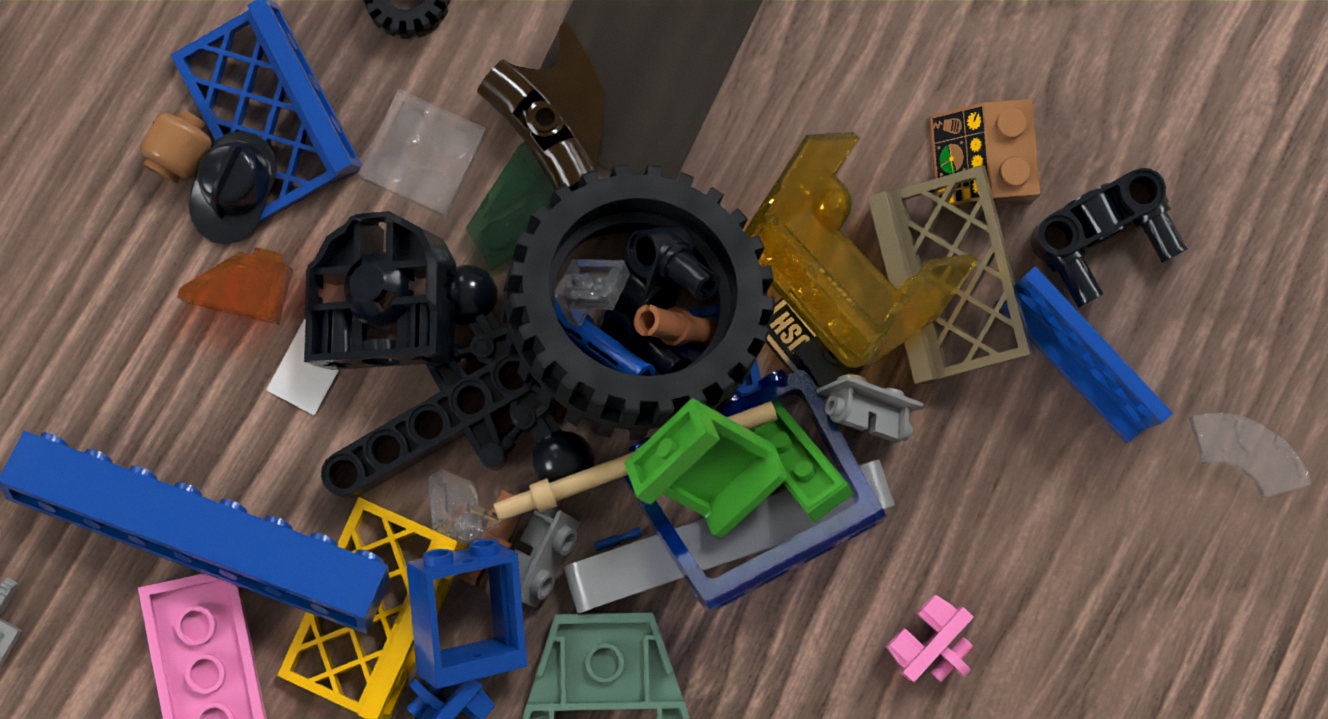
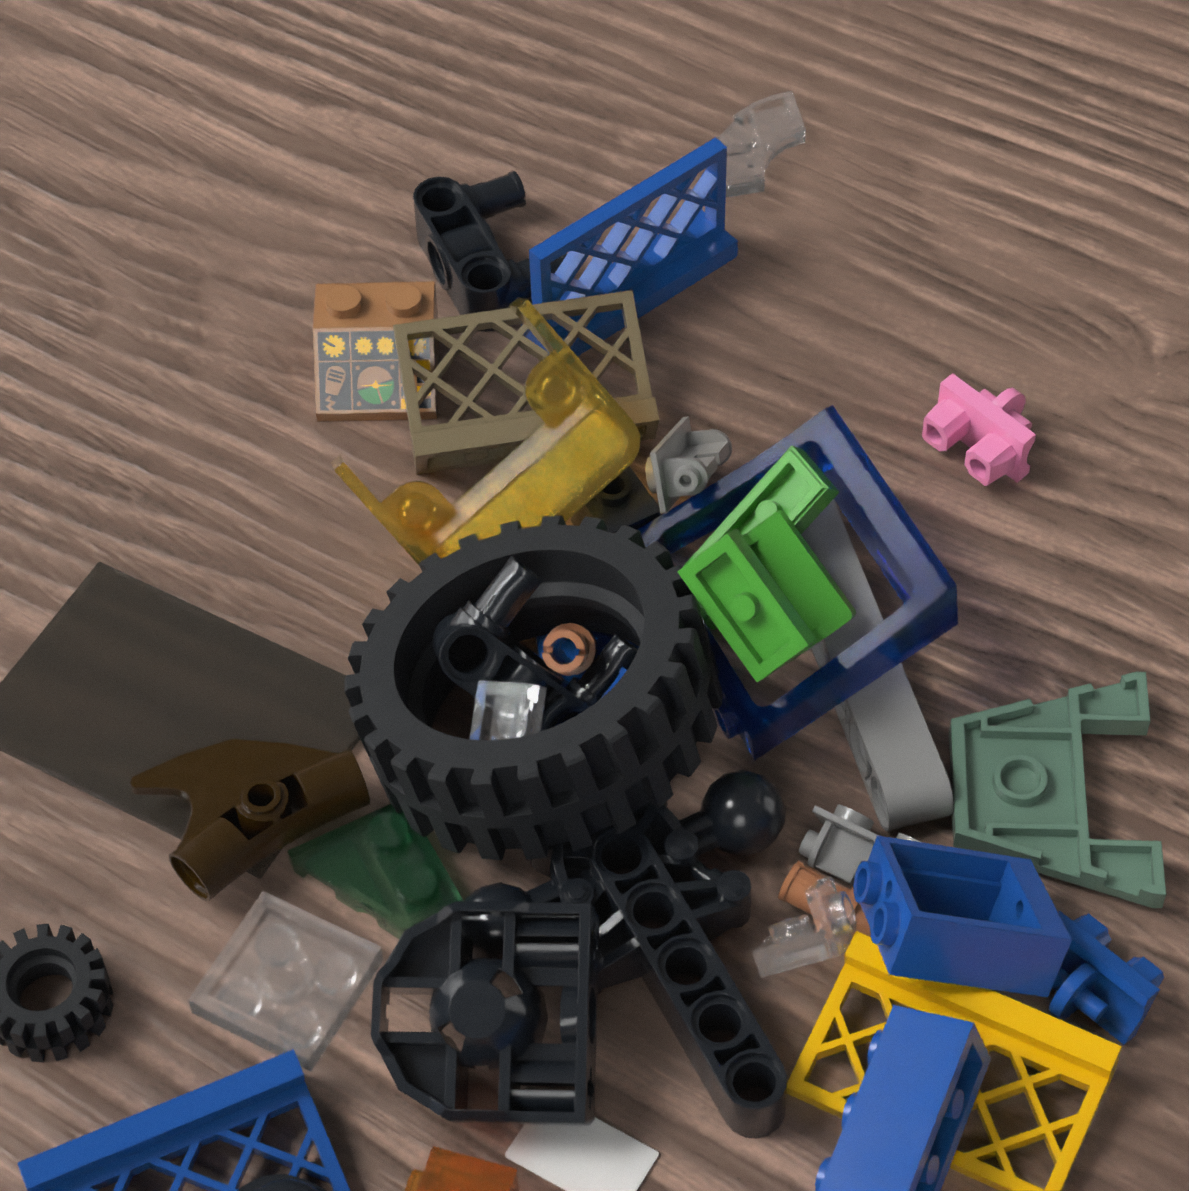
camera: 80 degrees left, 30 degrees down
tan bar [493,401,778,522] -> none
blue piece [593,527,642,552] -> none

